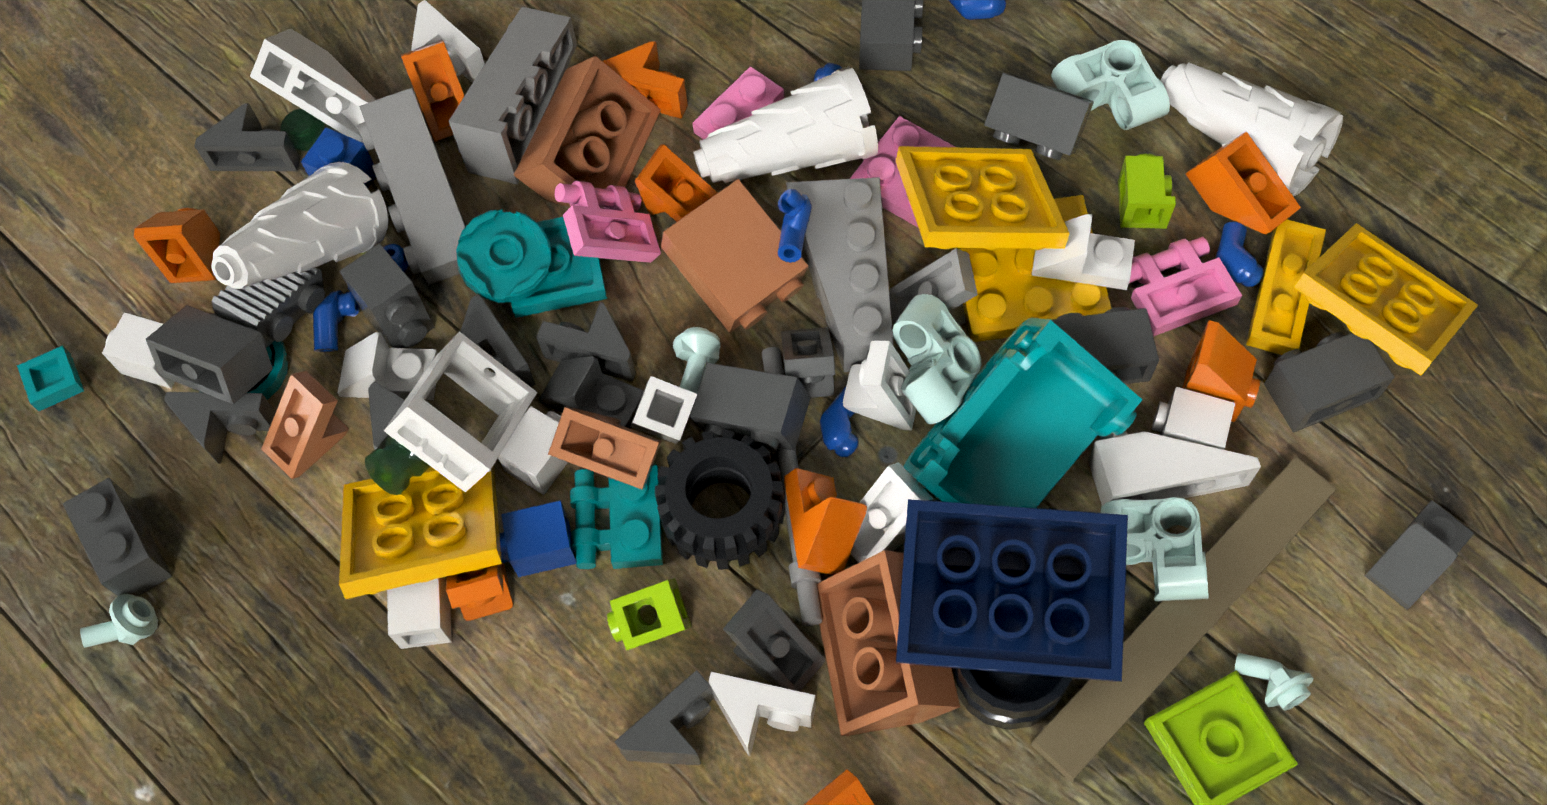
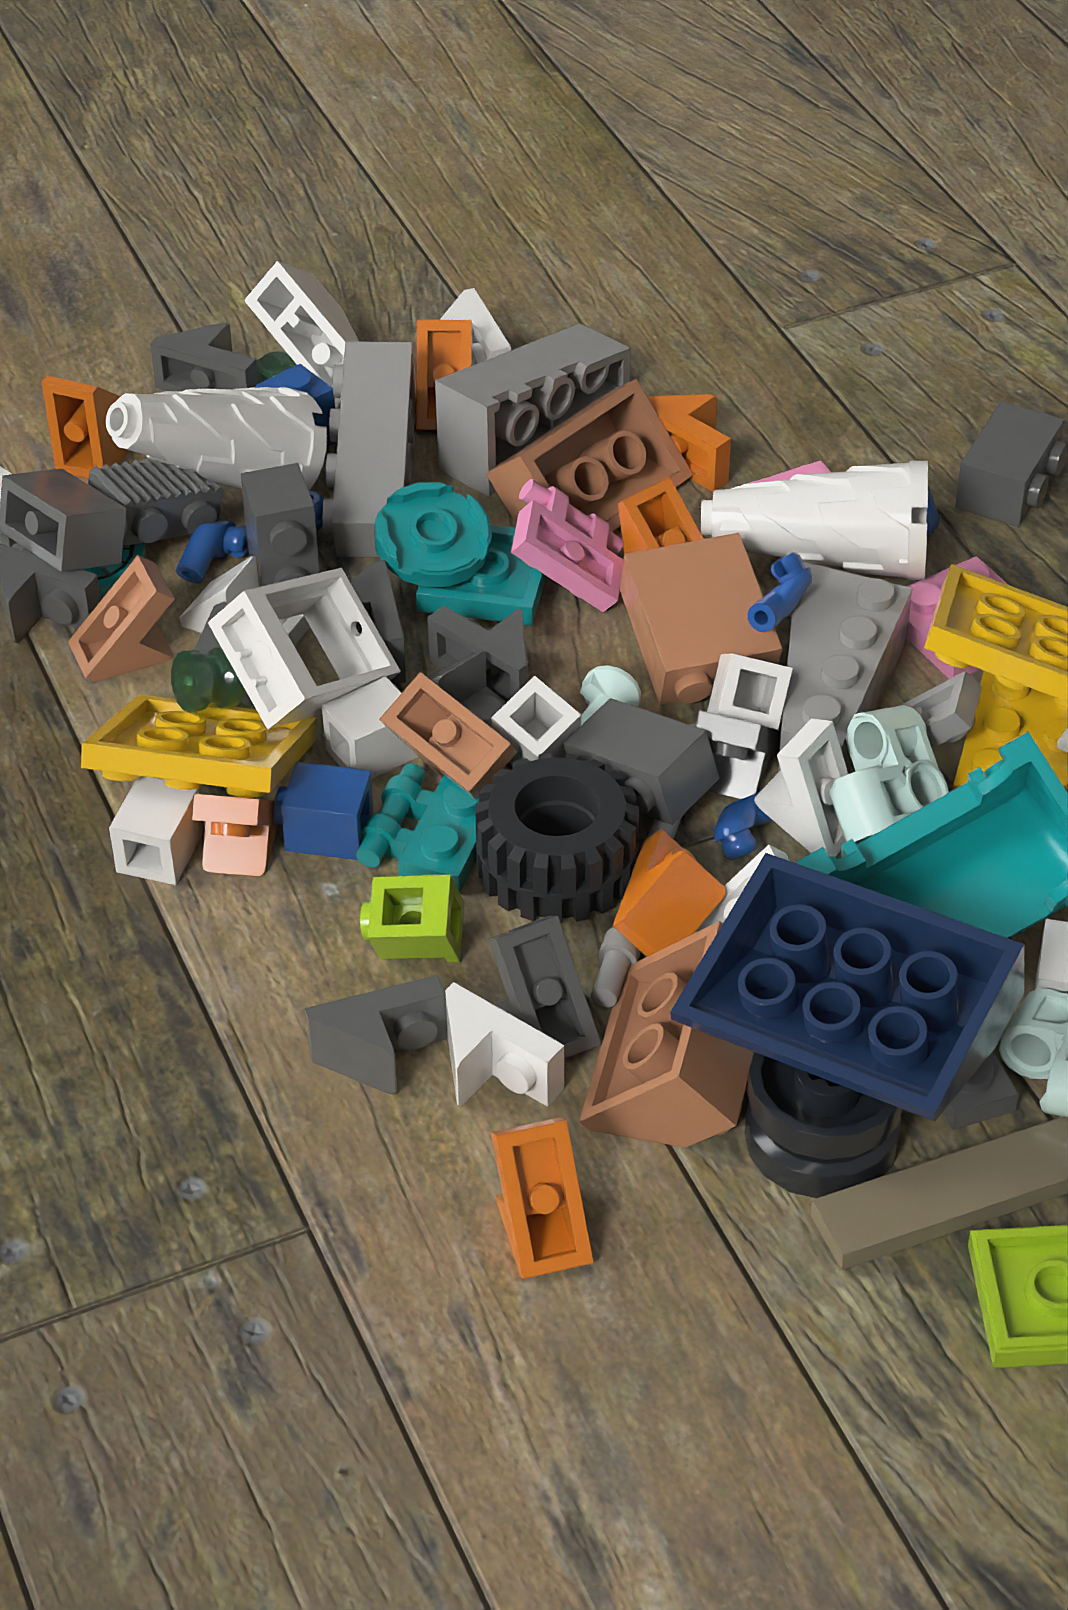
camera: 20 degrees right, 20 degrees down
none -> white brick [707,653,793,729]

